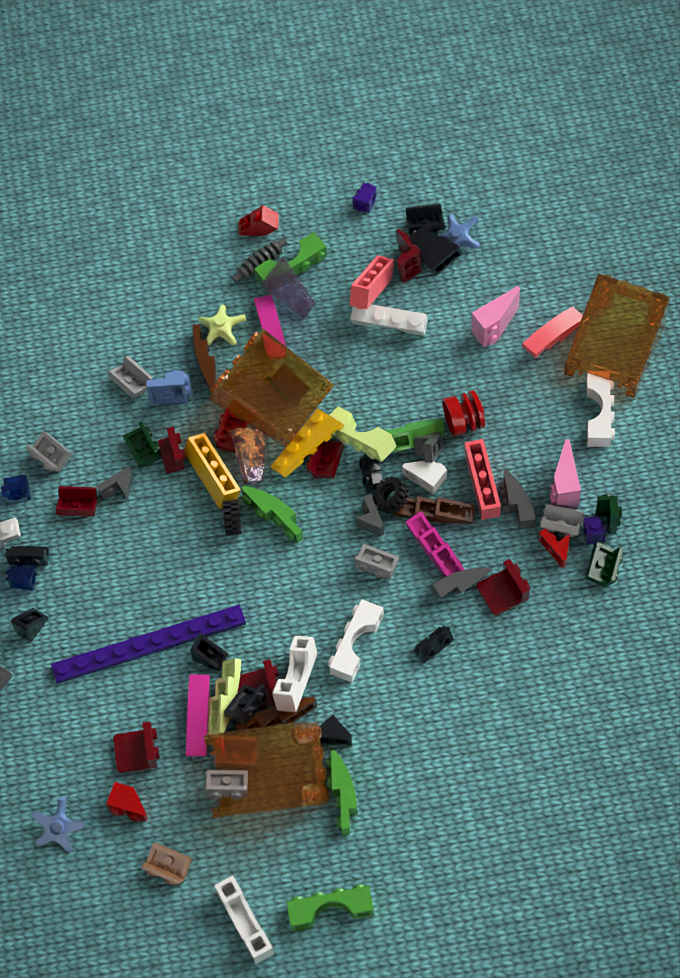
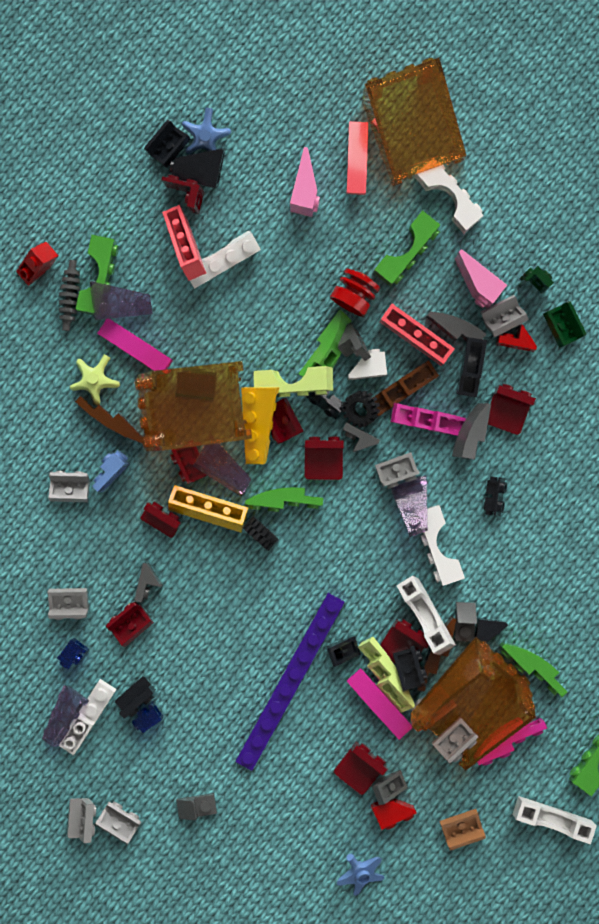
camera: 50 degrees left, 25 degrees up
black slope [11,608,49,642] -> none
dark green bracket [123,422,161,469] -> none
dark purple brick [352,182,377,213] -> none
dark purple brick [582,515,606,545] -> none
none -> dark red bracket [304,437,344,480]
none -> dark grey slope [372,770,408,805]
none -> bright green arch [373,210,440,287]
none -> clear purple wing [391,475,428,537]
none -> dark grey slope [454,602,477,642]
none -> black slope [456,337,487,397]
none -> dark pink slope [475,718,547,766]

